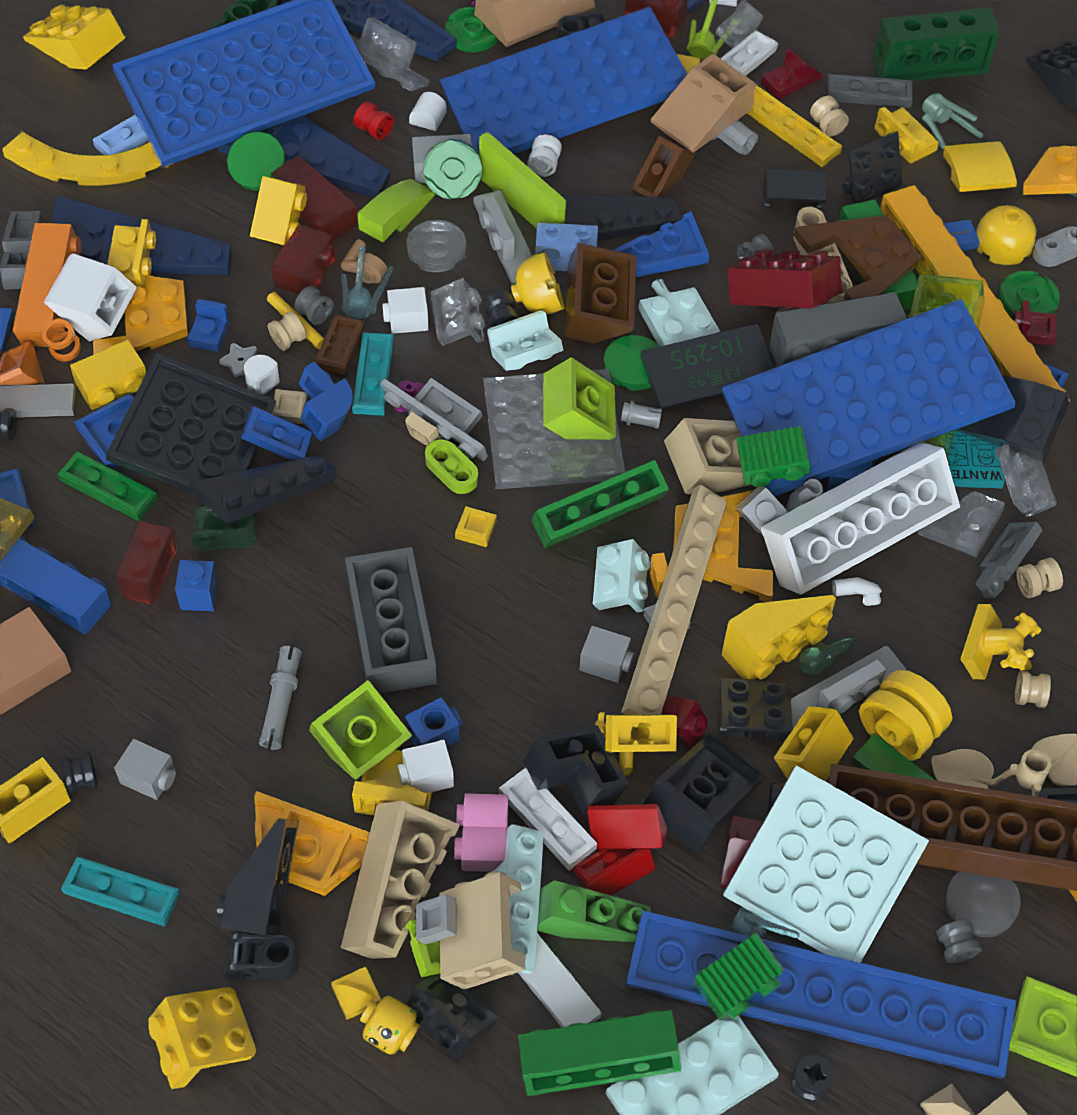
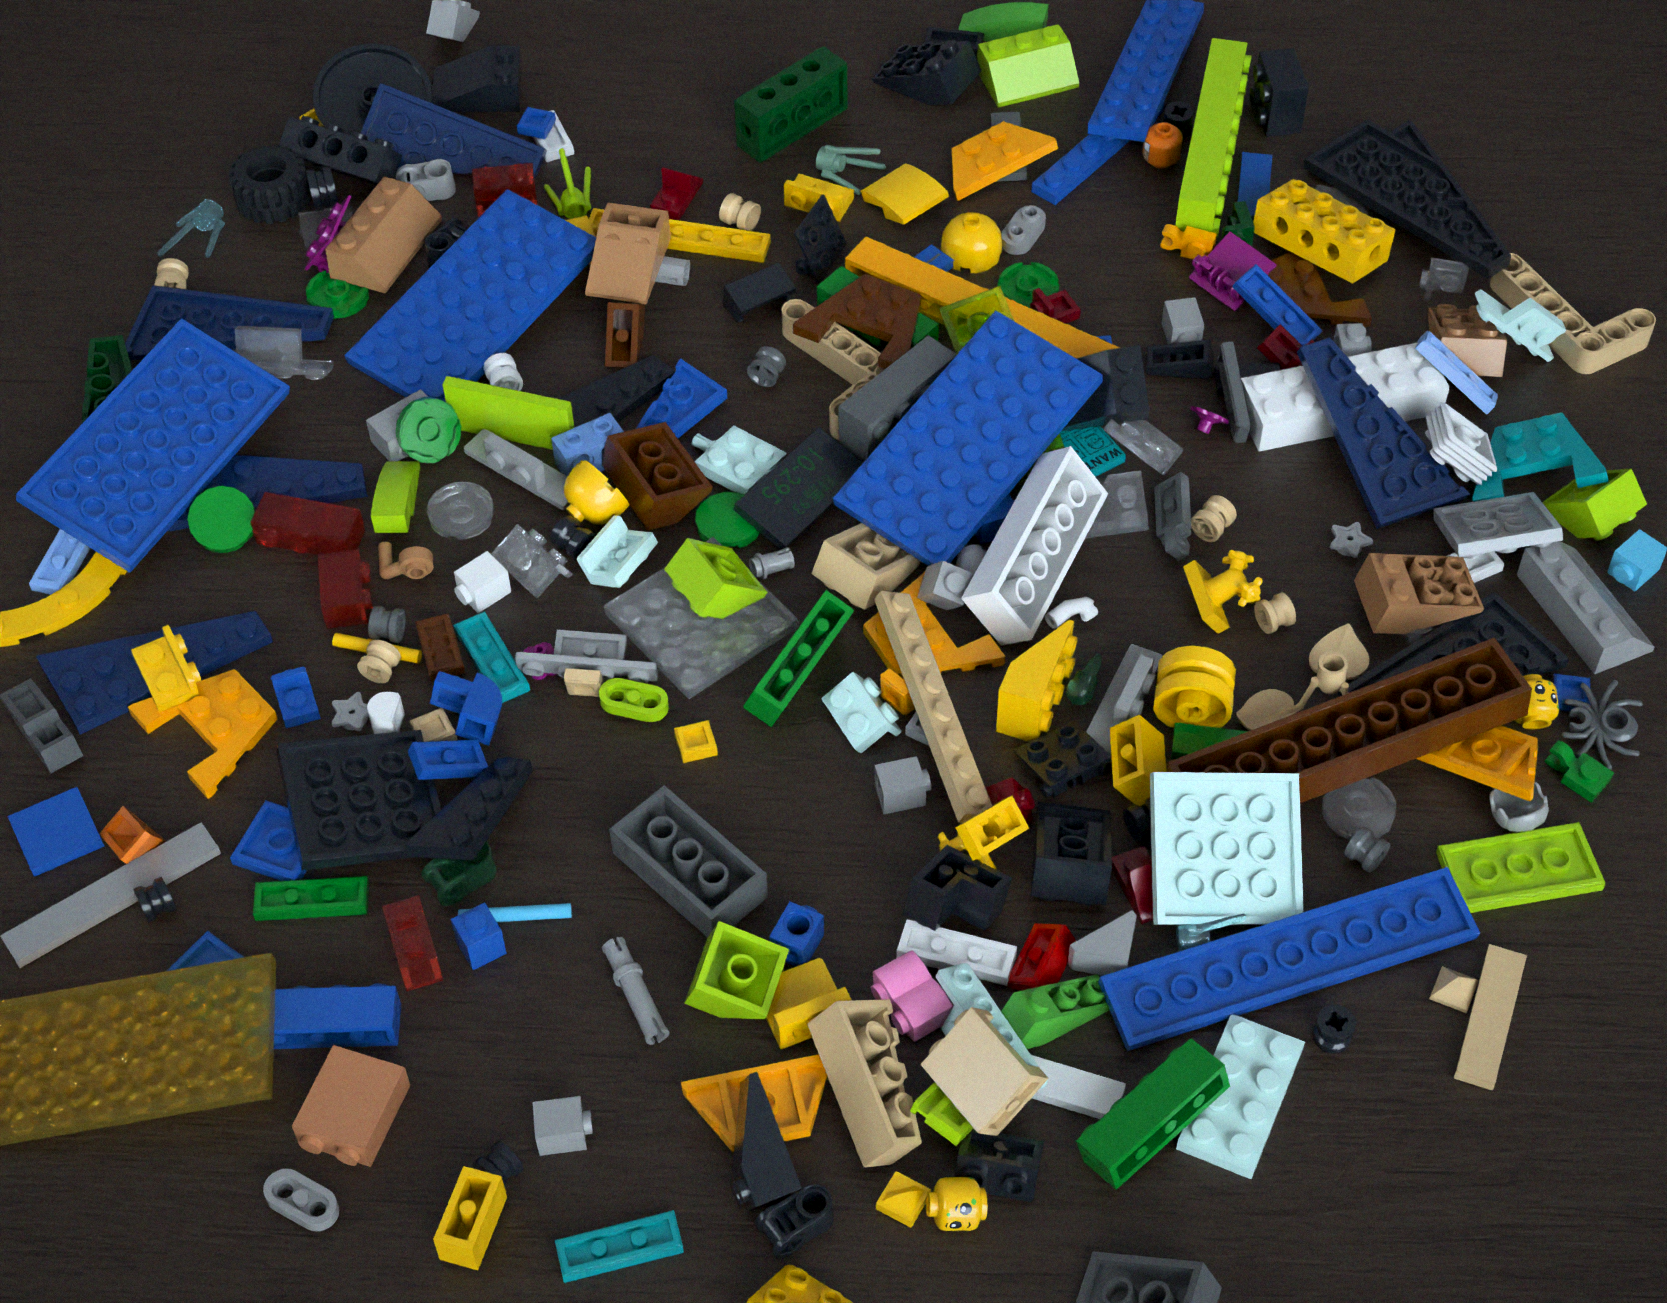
camera: 30 degrees left, 5 degrees down
orange hinge [13,223,81,362] -> none
white slope [44,254,137,342] -> none
yellow brick [70,340,146,410] -> none
yellow brick [250,176,307,245] -> none
clear light blue plant [341,246,394,320] -> none
red wheel [353,101,394,140] -> none
white brick [397,740,454,793] -> none
white brick [409,92,447,131] -> none
light grey plate [416,894,456,944] -> none
red slope [587,804,667,849] -> none
green brick [693,932,784,1021] -> none
clear bracket [715,0,764,48] -> none
white tile [720,31,778,76] -> none
dark red brick [728,249,842,308] -> none
green brick [736,426,810,487] -> none
light grey hand [799,478,823,503] -> none
dark grey tile [827,74,913,108] -> none
none -> medium azure bar [458,903,572,922]
none -> light grey slope [1068,910,1137,976]

